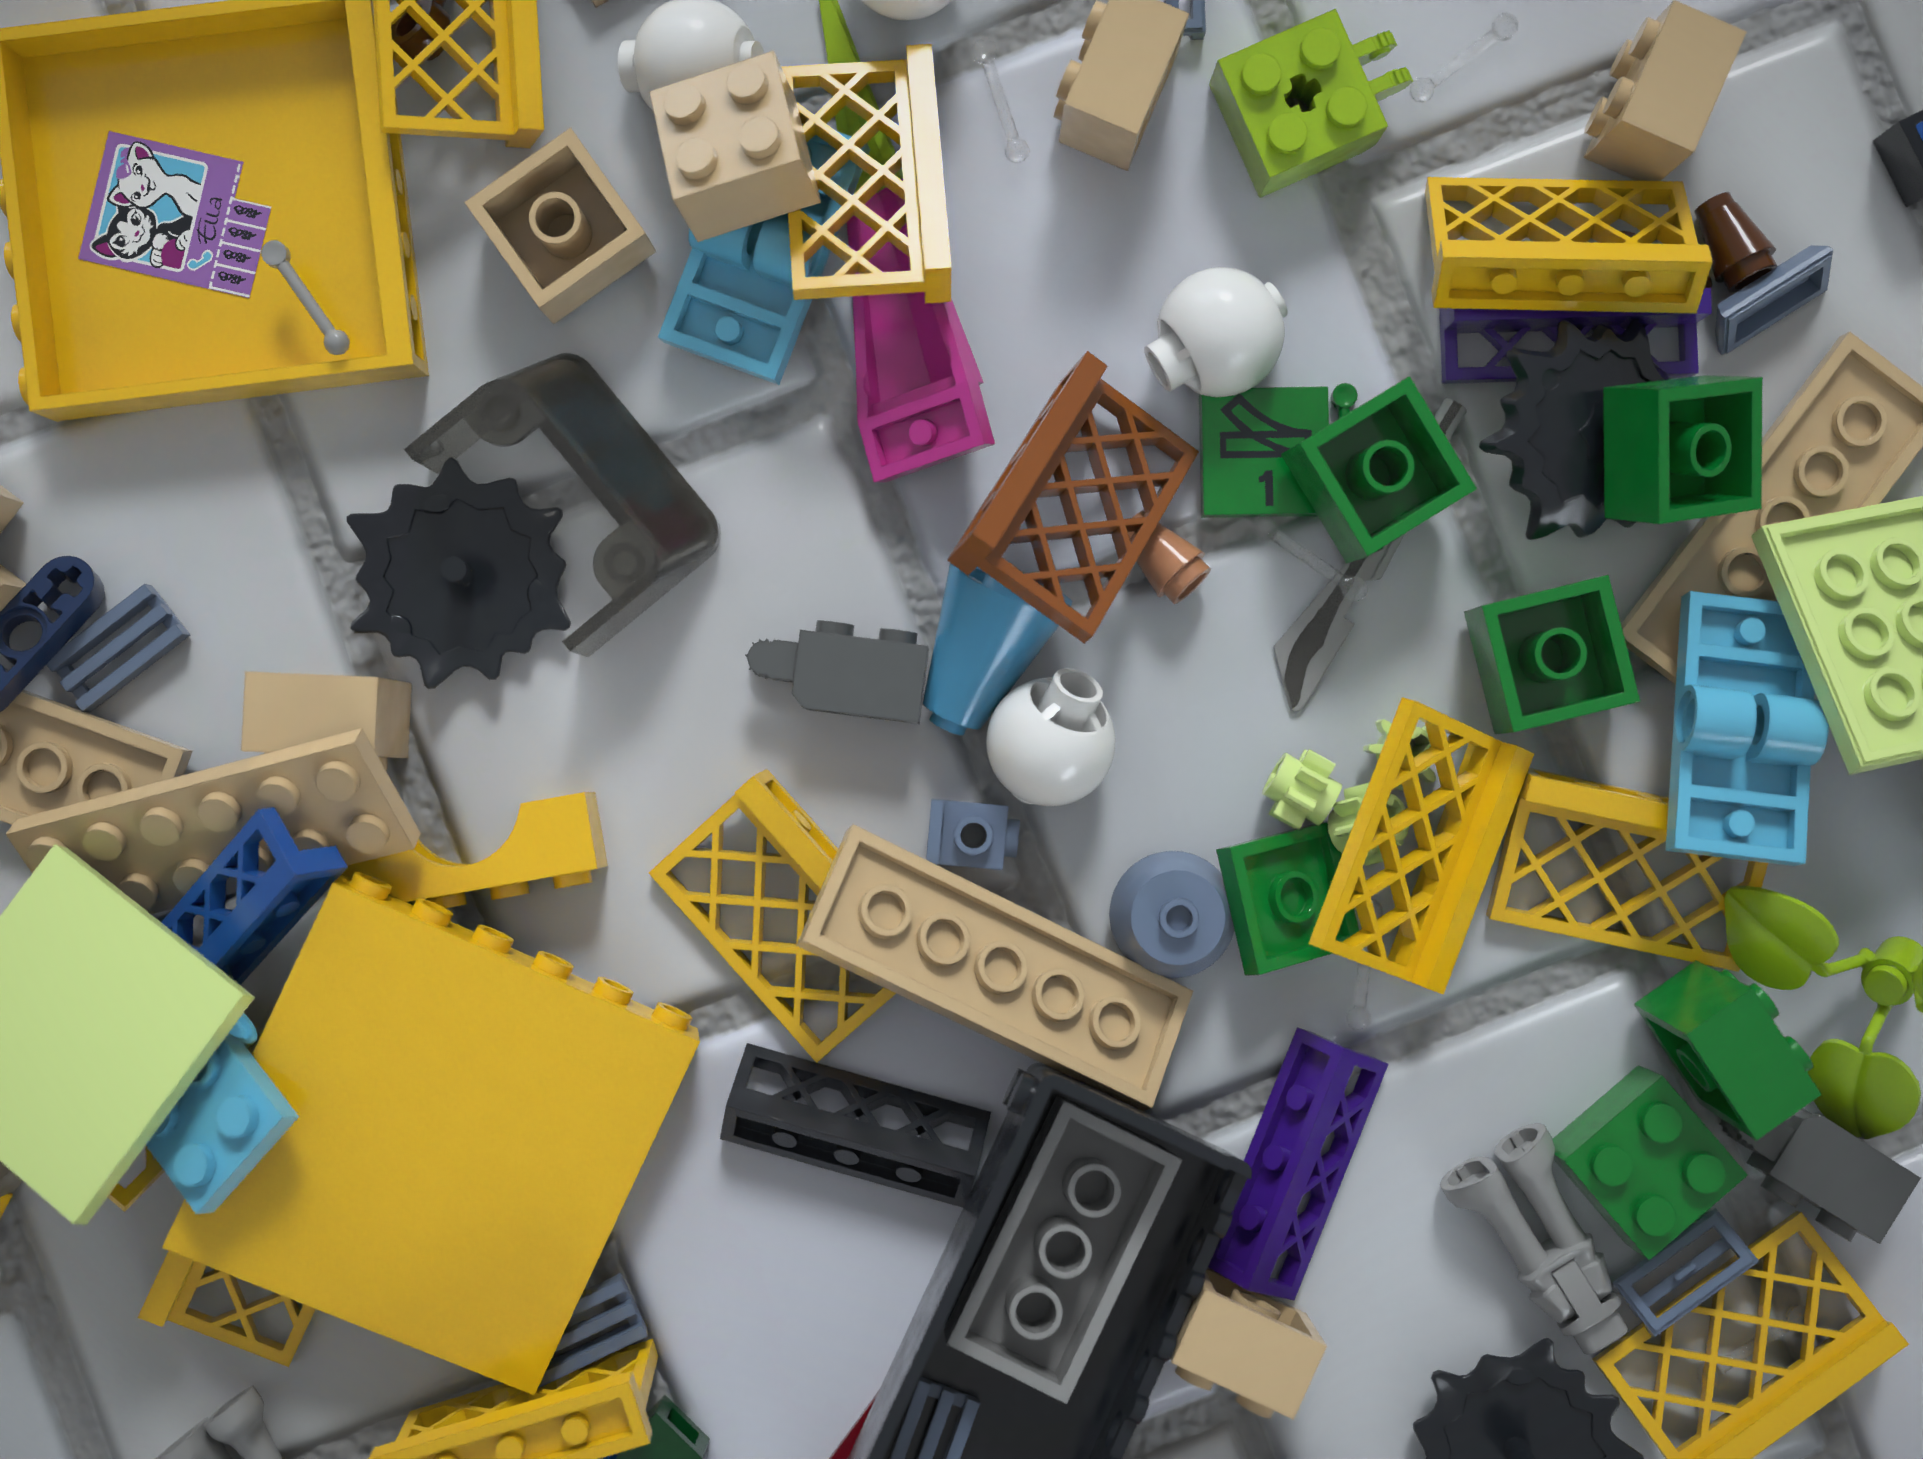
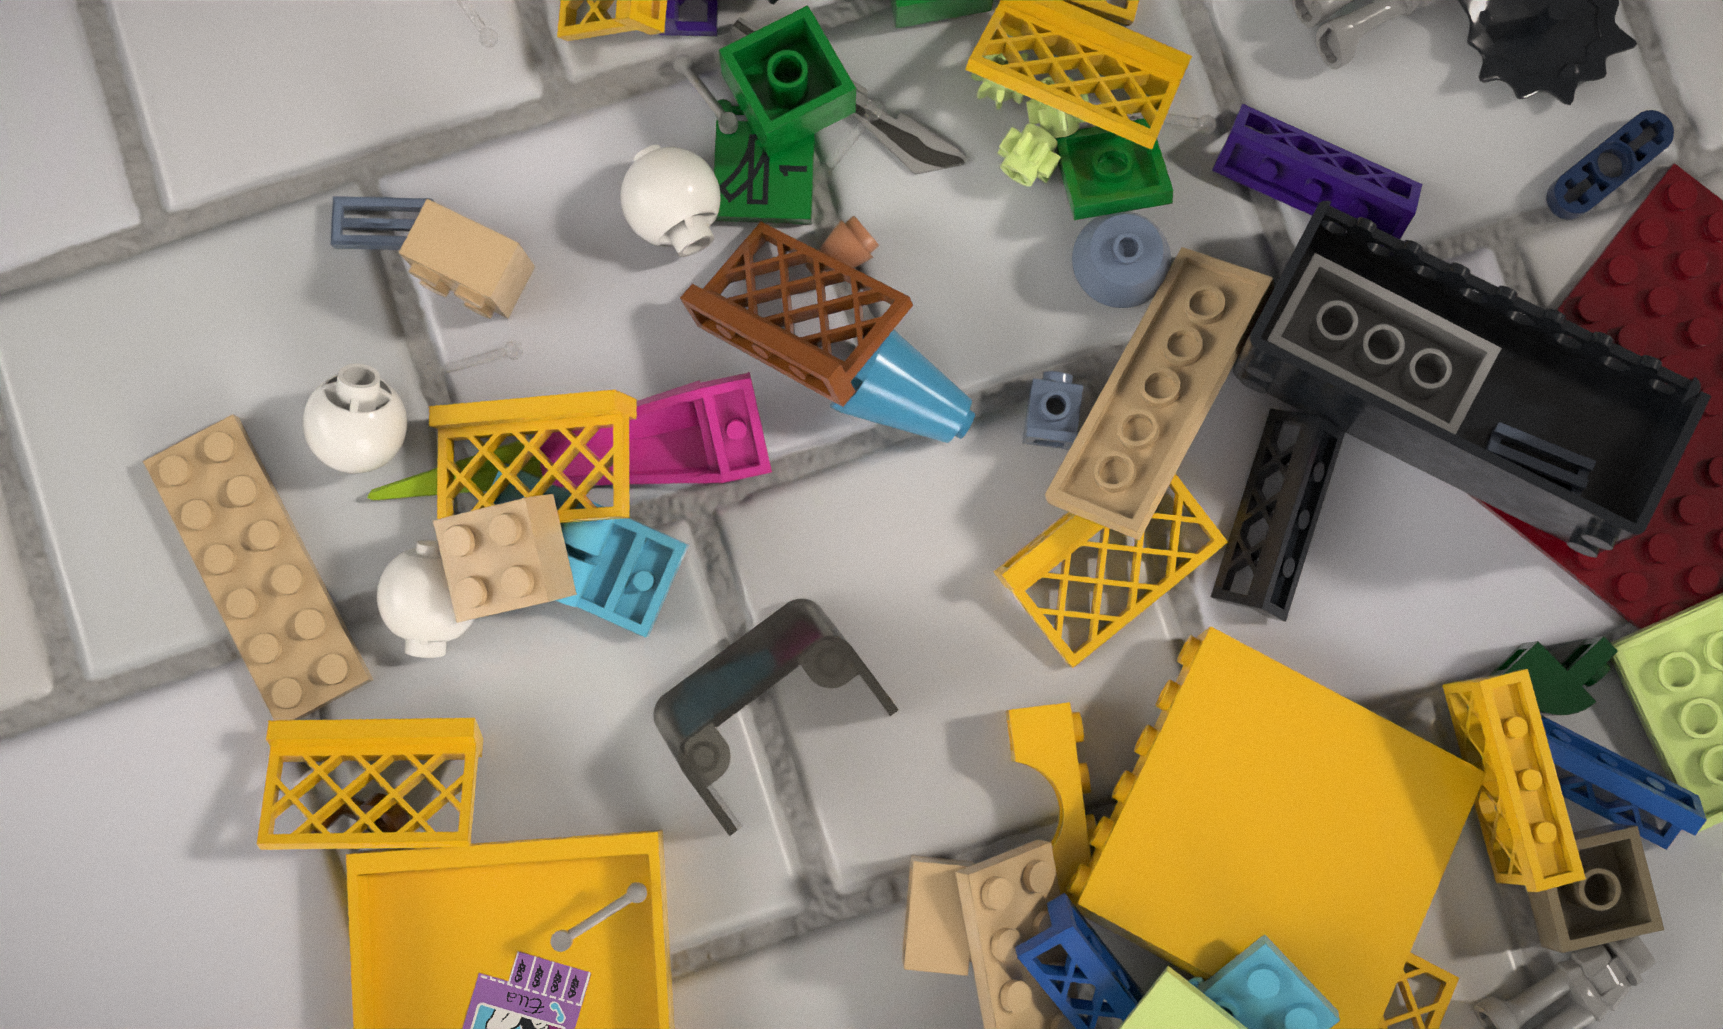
camera: 90 degrees left, 5 degrees down
black piece [346,457,571,689] -> none
tan brick [464,127,656,324] -> none
sand blue tile [538,1273,647,1388] -> none
dark grey hinge [745,620,929,724] -> none
white brick [986,668,1116,806] -> none
tan brick [1170,1268,1327,1420] -> none
lime hinge [1209,8,1414,198] -> none
none -> light grey hinge [673,54,738,134]

